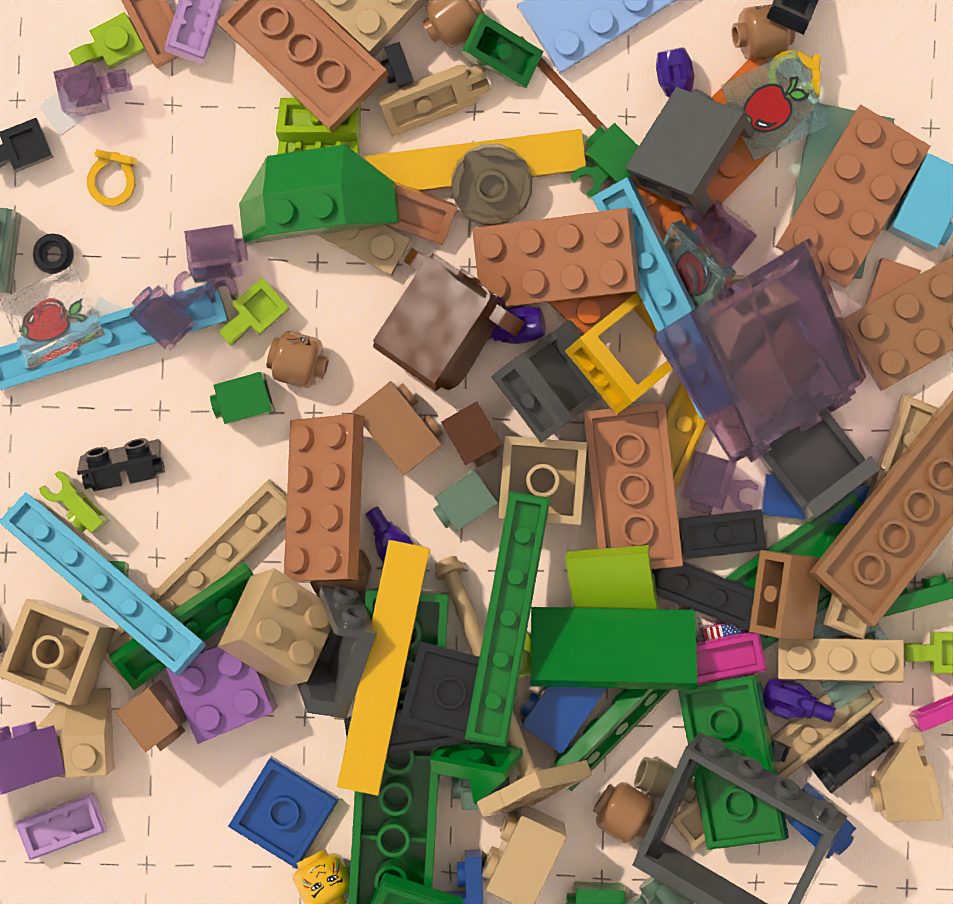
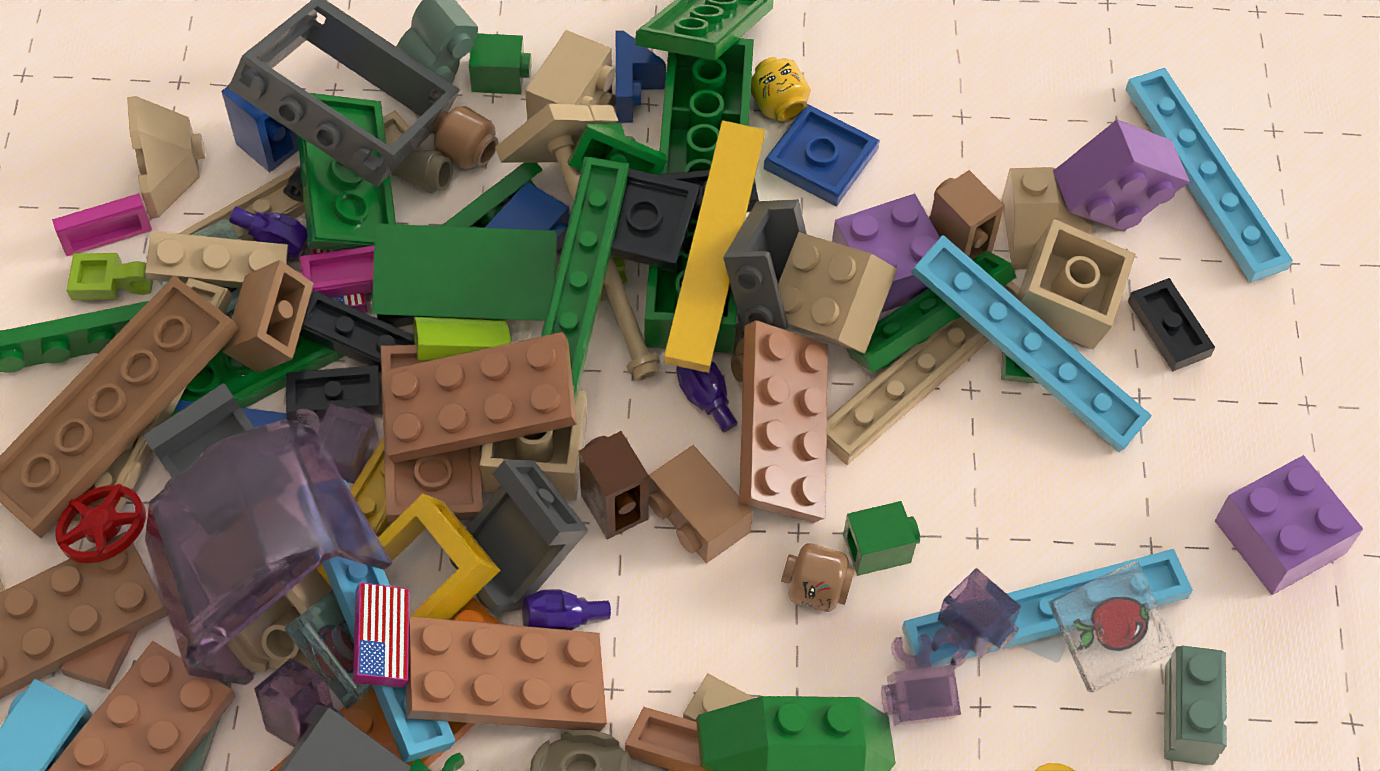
camera: 175 degrees left, 30 degrees down
lavender plate [15,792,108,861] -> none
black plate [33,233,74,274] -> none
lime plate [39,471,110,533] -> none
black hinge [77,438,165,492] -> none
lime plate [219,277,290,346] -> none
piece [373,248,525,391] -> none
sand green brick [433,469,498,531] -> none
black hinge [807,713,894,794] -> none
none -> red wheel [55,484,146,563]
none -> tile [353,582,409,688]
none -> nougat plate [383,332,577,463]

